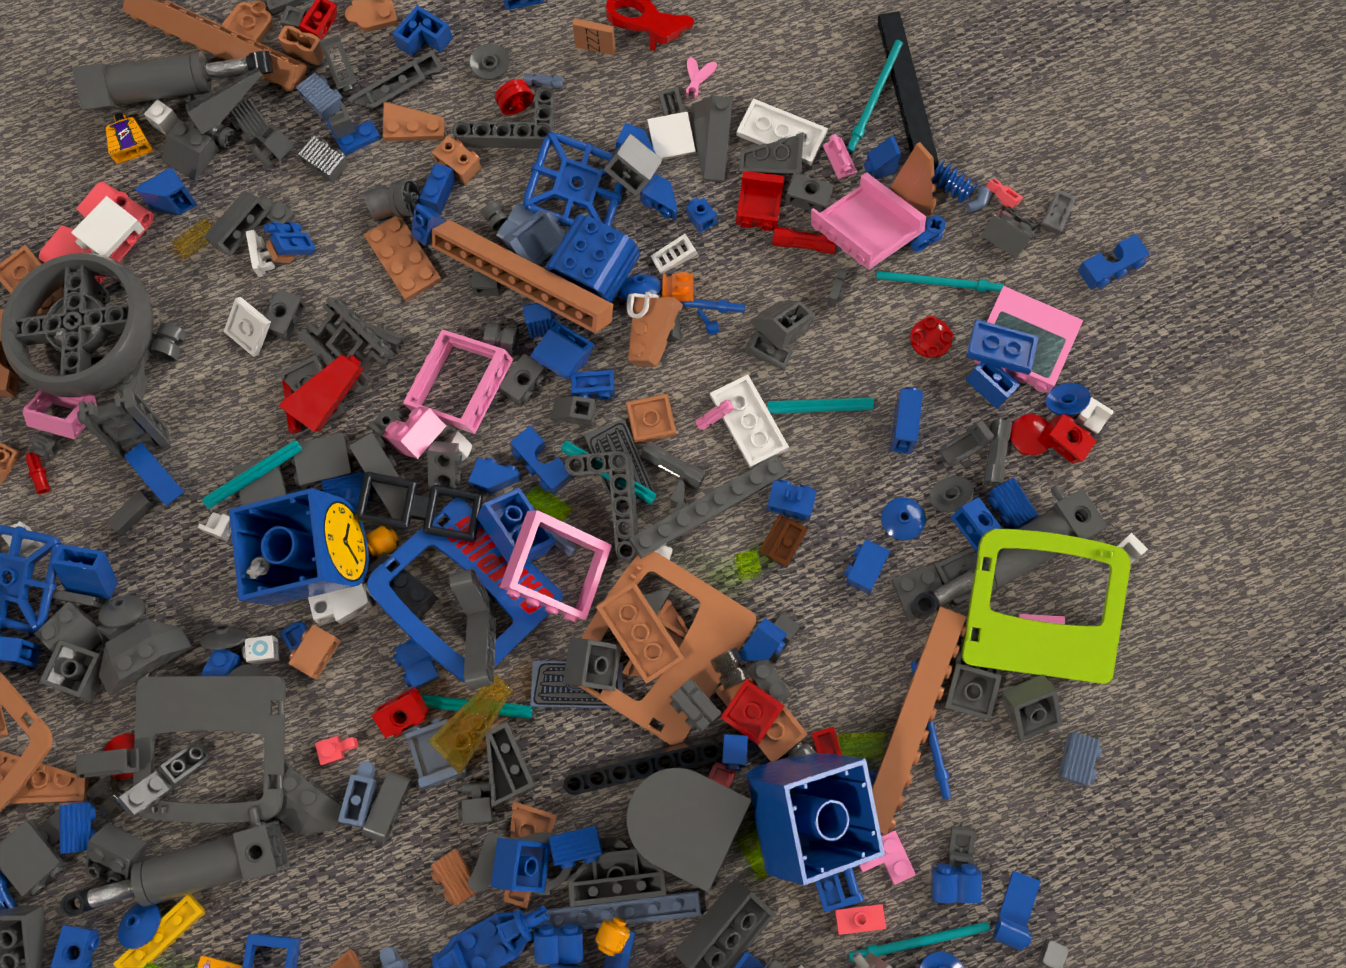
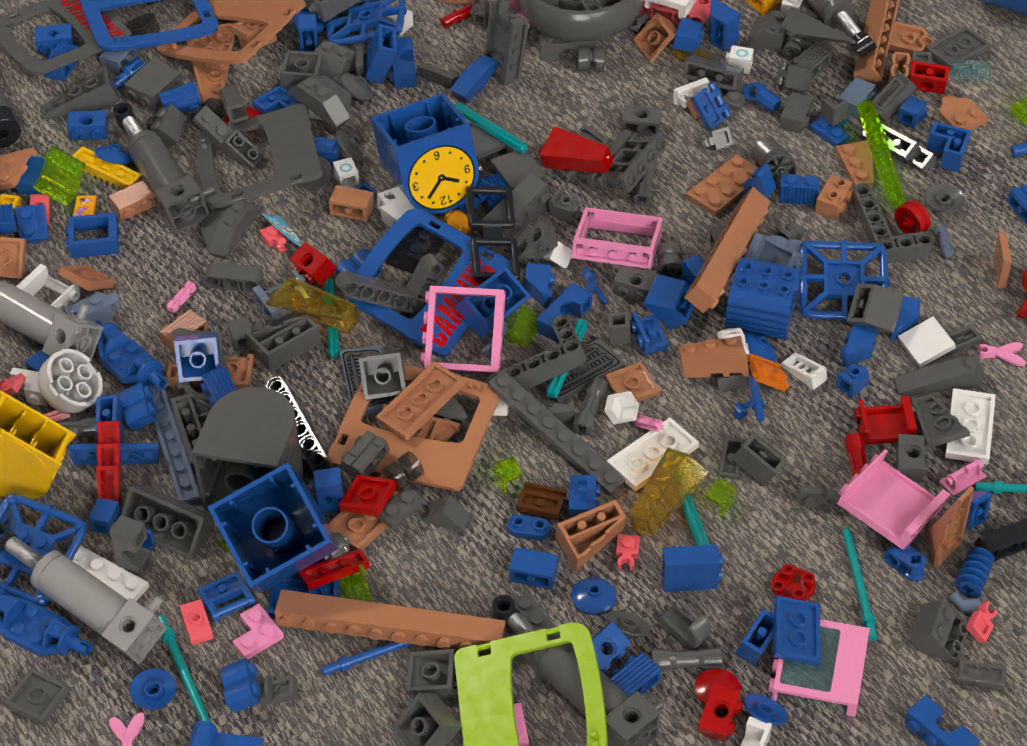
camera: 75 degrees right, 25 degrees down
white tile [224,297,271,357] -> none
light grey axle [246,555,274,579] -> none
sand blue brick [338,761,378,828] -> none
bright pink brick [382,406,446,459] -> none
light orange head [595,917,630,956] -> none
blue slope [736,618,787,662] -> none
none -> nougat brick [108,180,156,221]
none -> bright pink axle [166,281,196,313]
none -> blue plate [252,85,299,114]
none -> medium azure sticker [262,213,302,247]
none -> blue arch [389,37,417,88]
none -> blue plate [507,515,551,540]
none -> nougat wedge [555,499,626,572]
none -> blue piece [582,266,608,304]
none -> white panel [604,391,639,424]
none -> coral plate [616,534,640,571]
none -> clear yellow wedge [628,447,710,536]
none -> nougat slope [633,13,677,62]
none -> blue brick [673,18,705,54]
none -> plate [697,126,734,150]
none -> clear neon green panel [706,478,737,517]
none -> white brick [725,46,754,74]
none -> blue piece [743,82,782,113]
none -> clear neon green beam [857,100,907,212]
none -> blue brick [897,95,927,128]

